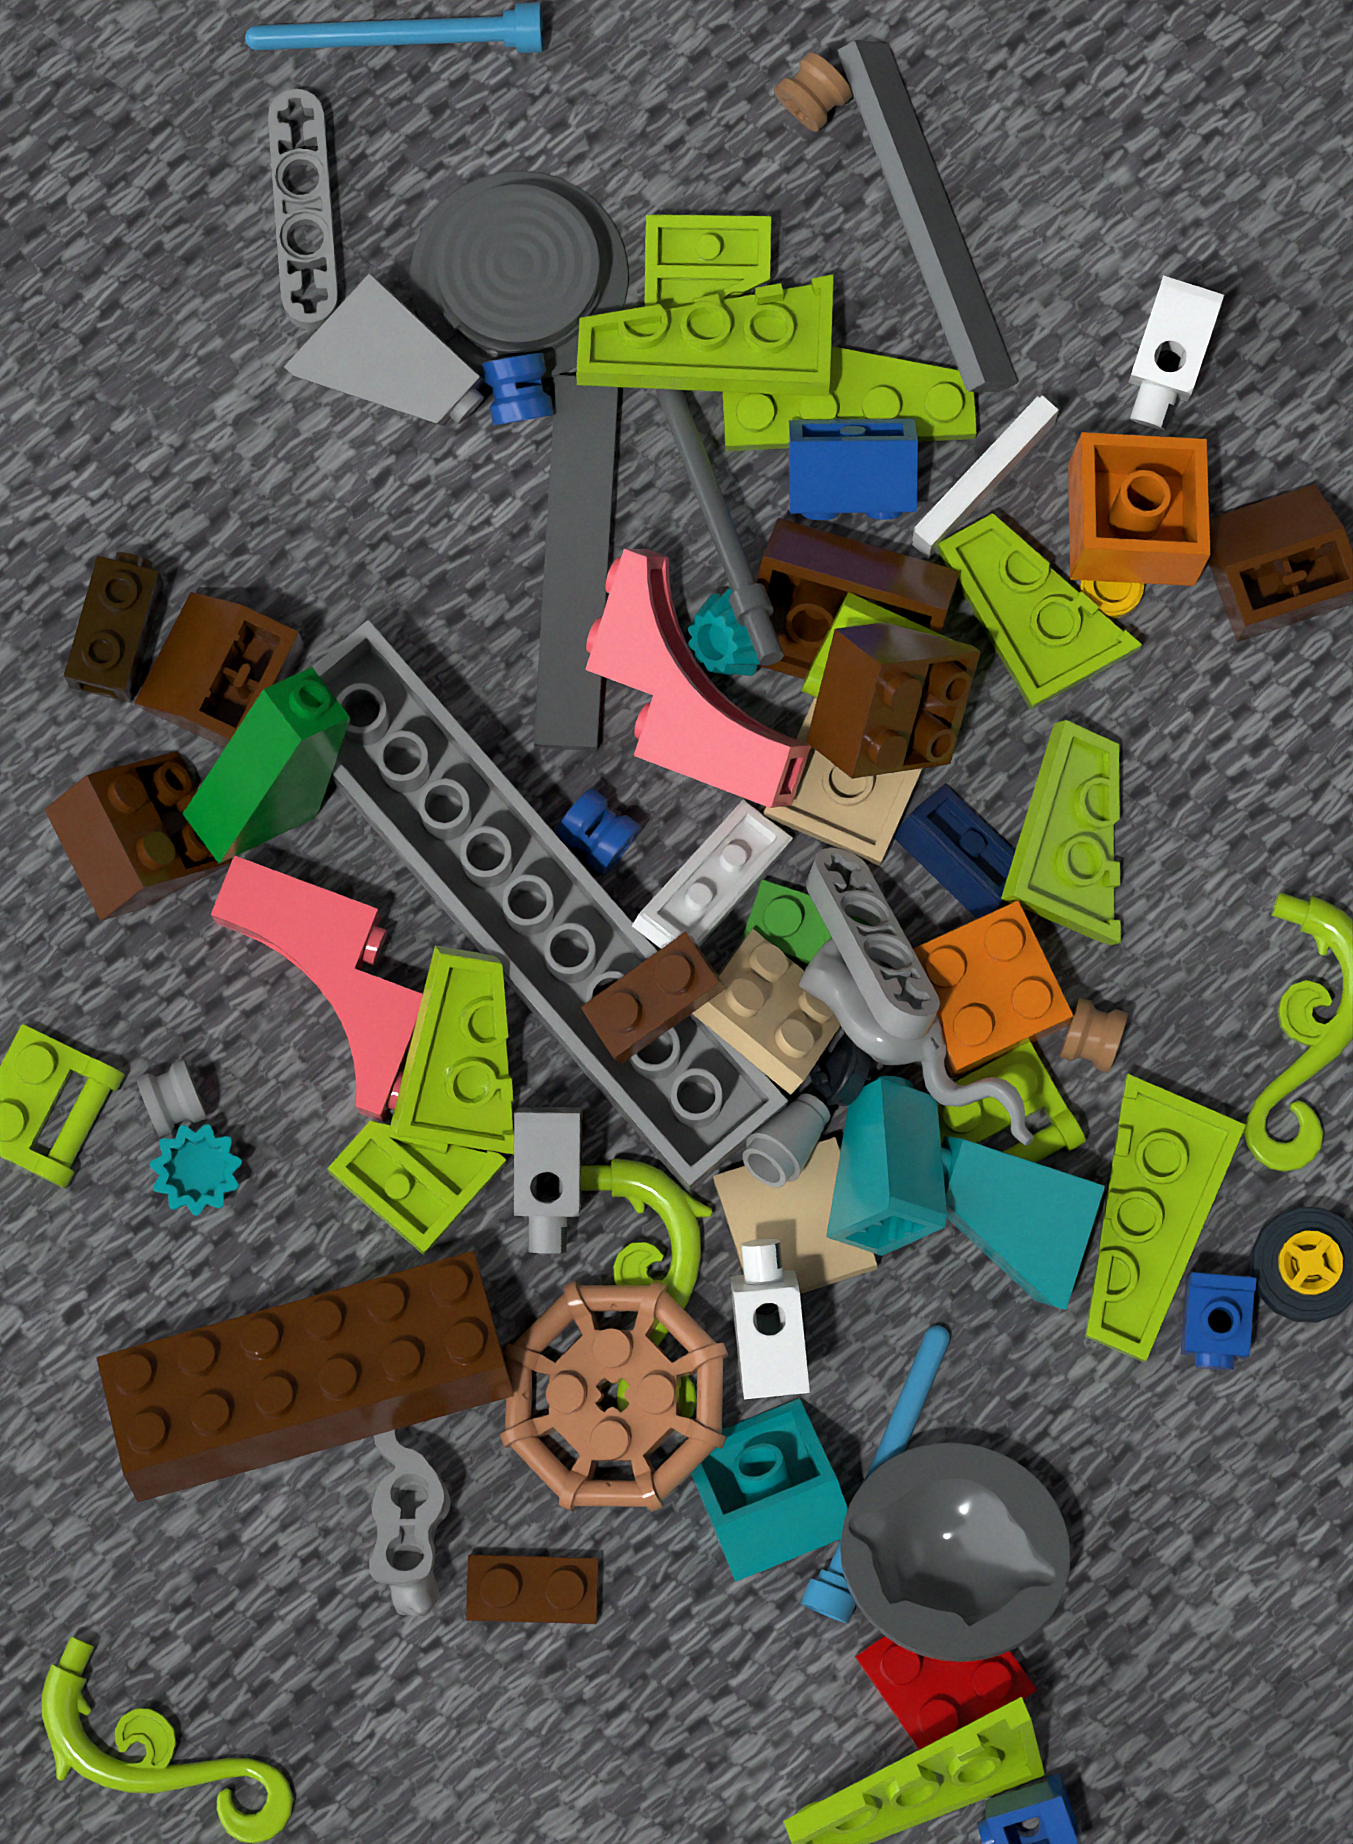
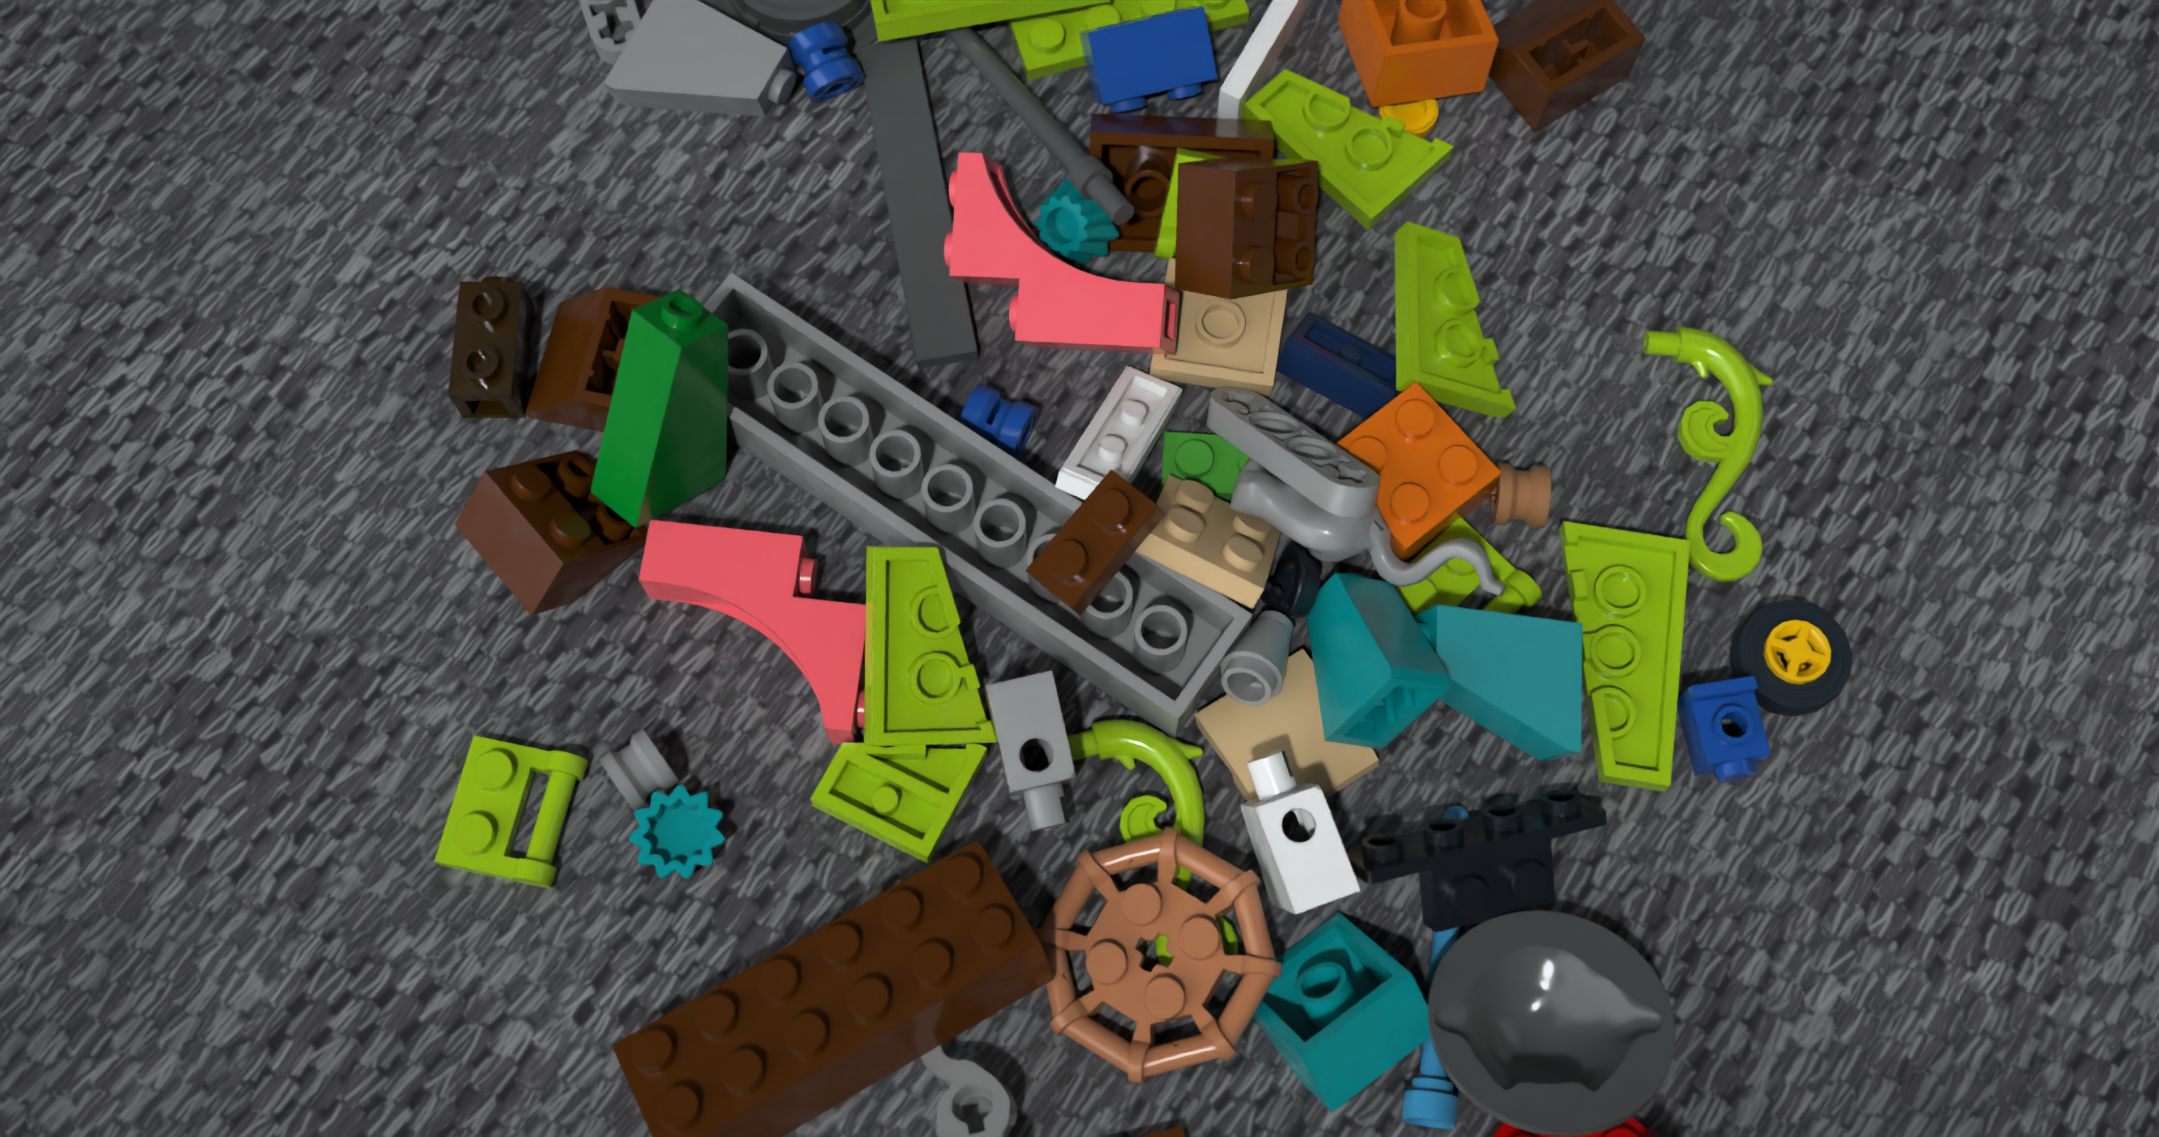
camera: 15 degrees left, 10 degrees down
none -> black bracket [1345,789,1607,933]

